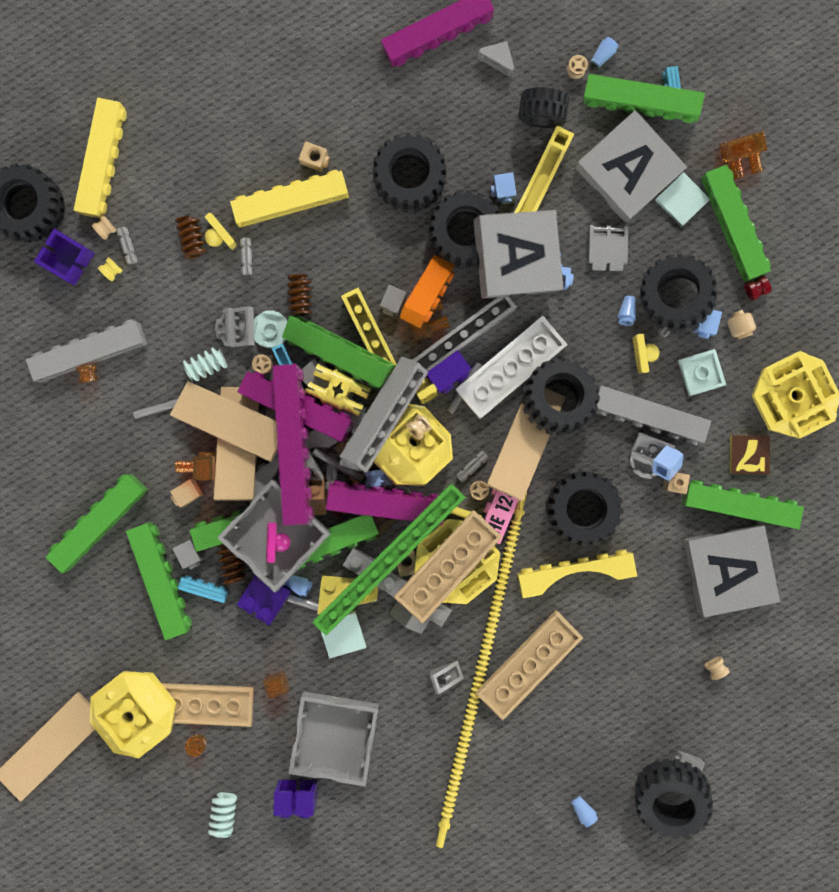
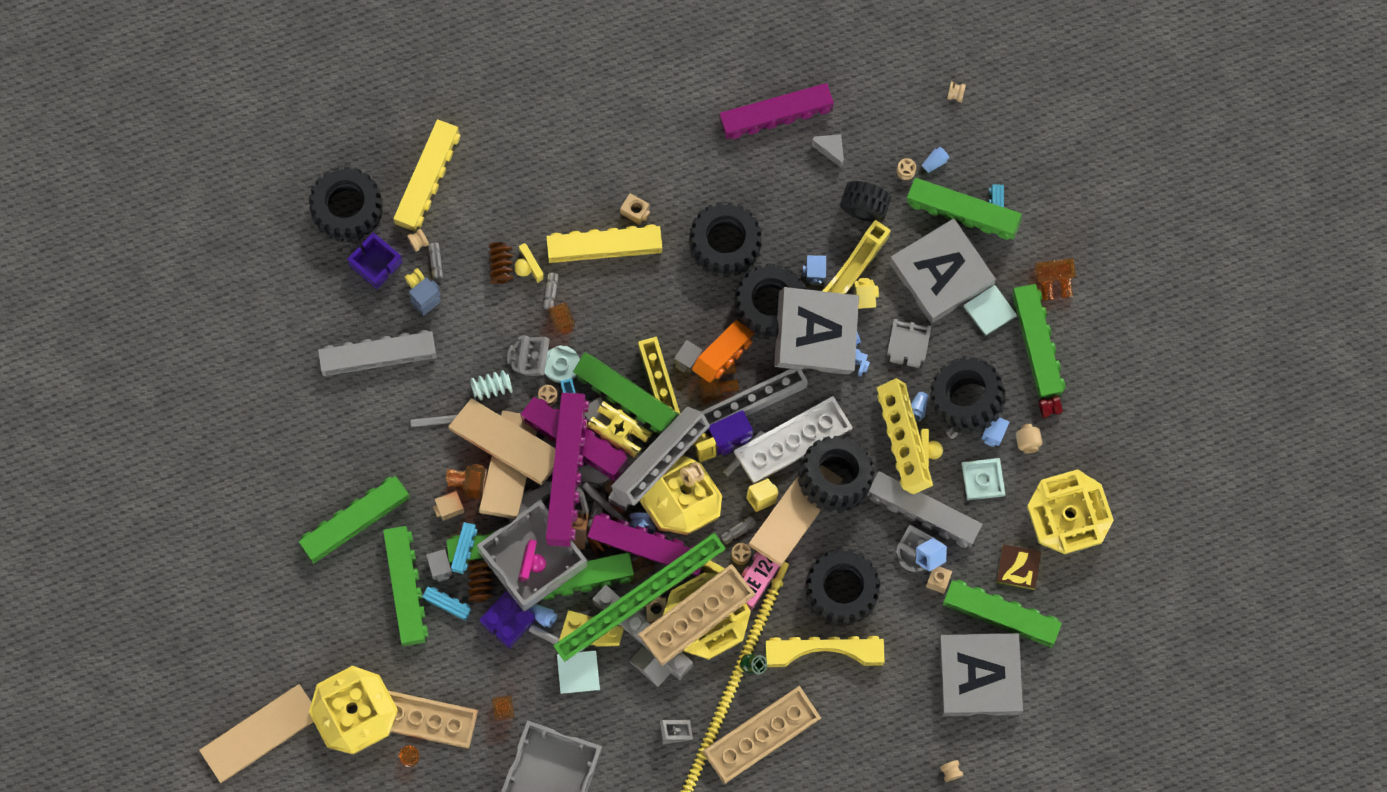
camera: 10 degrees right, 15 degrees down
clear orange wheel [76,365,98,383] -> none
reddish brown piece [287,274,312,316] -> none
none -> sand blue brick [409,277,441,316]
none -> medium azure piece [451,522,478,574]
none -> clear orange brick [548,302,575,335]
none -> dark green wheel [740,654,767,675]
none -> light yellow brick [746,479,778,512]
none -> light yellow brick [854,278,879,309]
none -> light yellow brick [877,378,933,494]

